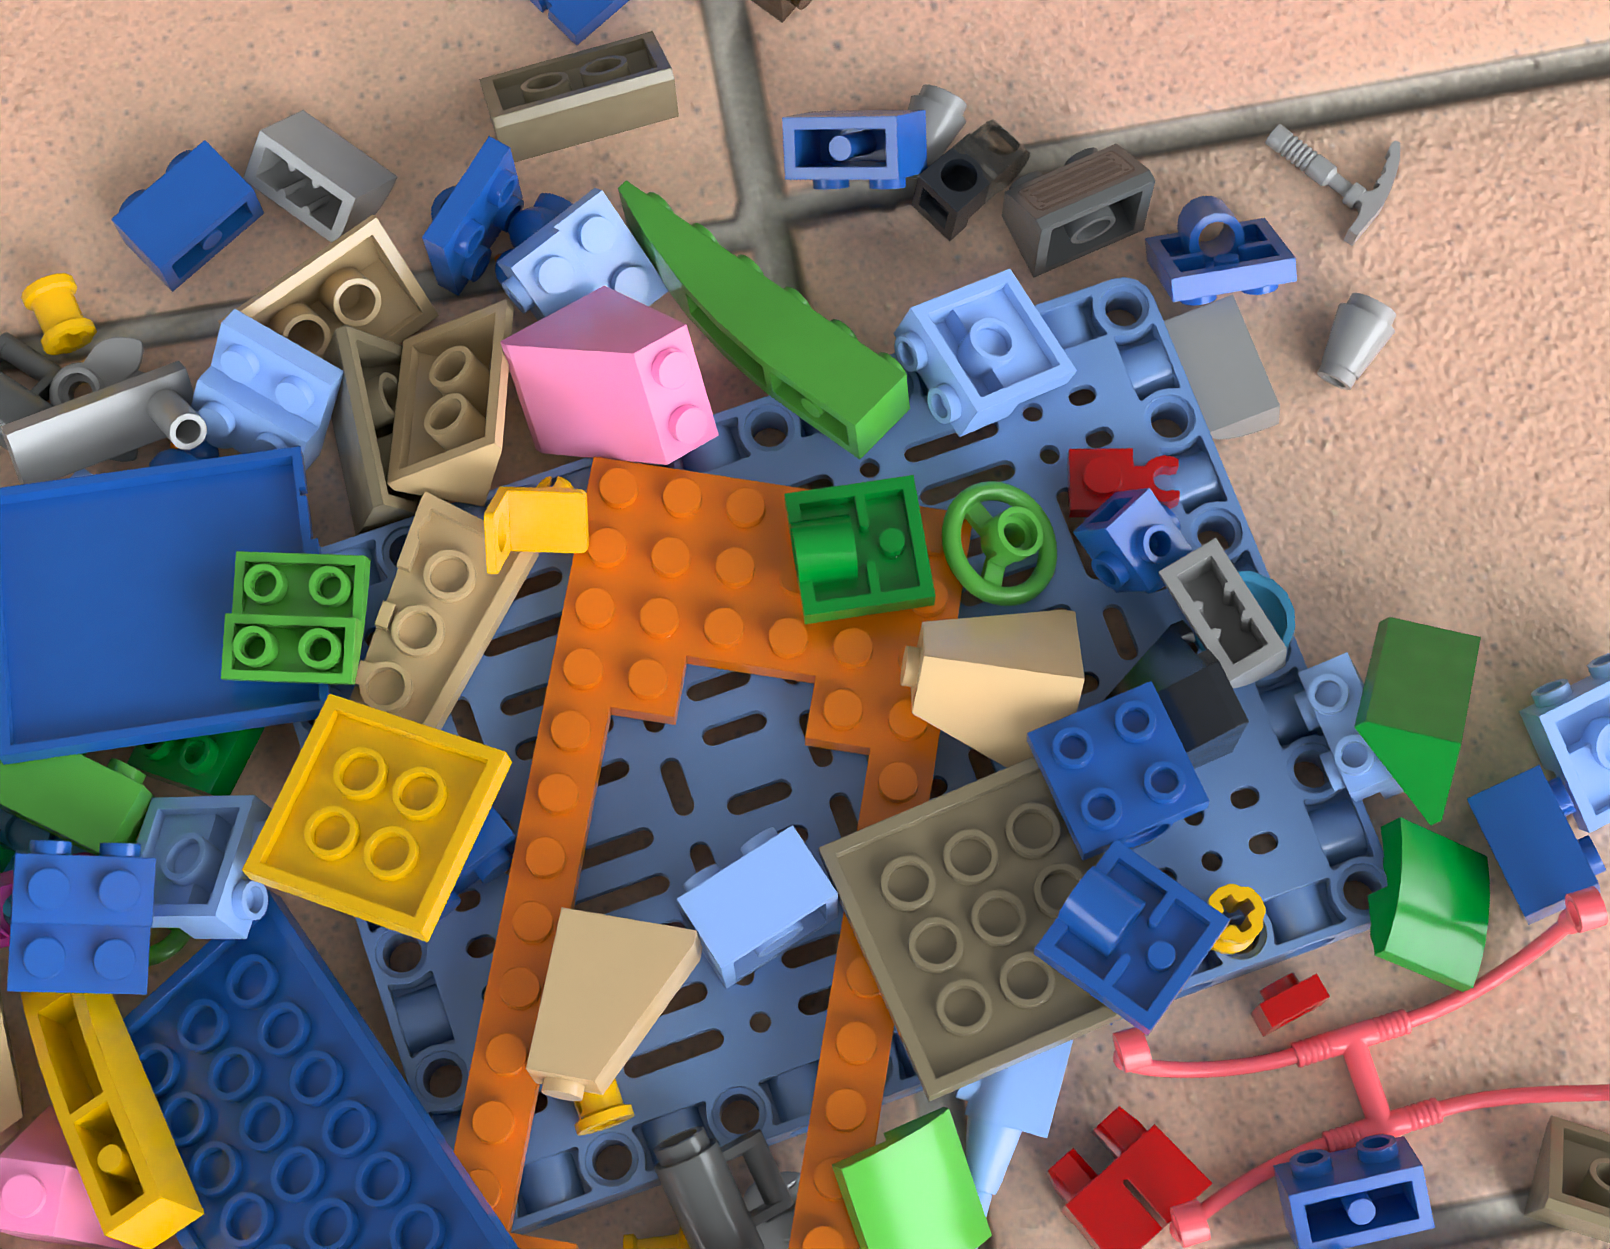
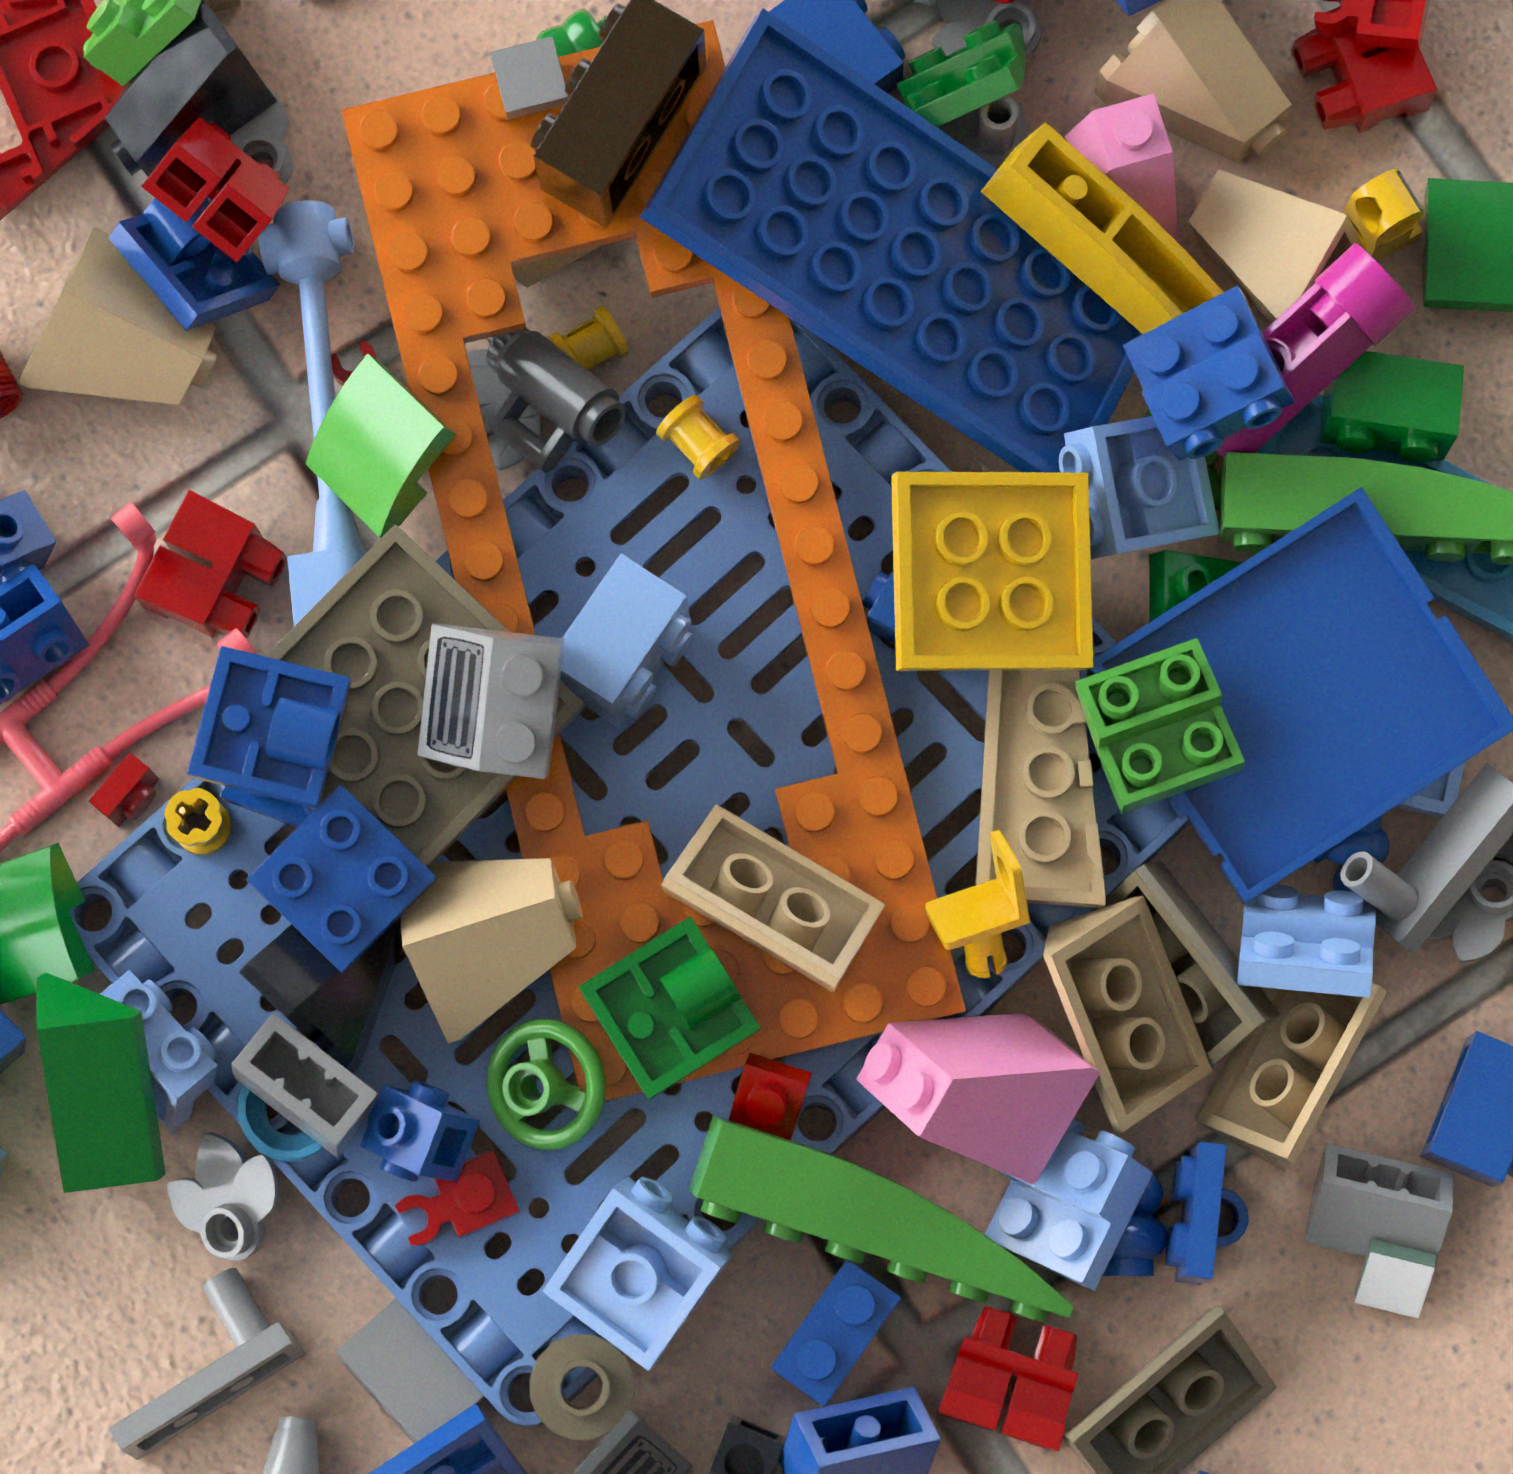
camera: 160 degrees right, 5 degrees up
tan slope [526,907,703,1101] -> none
none -> light grey piece [109,1268,305,1460]
none -> light grey plate [167,1132,279,1261]
none -> light grey slope [417,623,565,779]
none -> dark tan piece [530,1334,634,1440]
none -> tan slope [661,804,886,993]
none -> red plate [728,1053,812,1140]
none -> blue brick [770,1260,901,1407]
none -> red hips [936,1306,1079,1452]
none -> white tile [1354,1238,1436,1319]

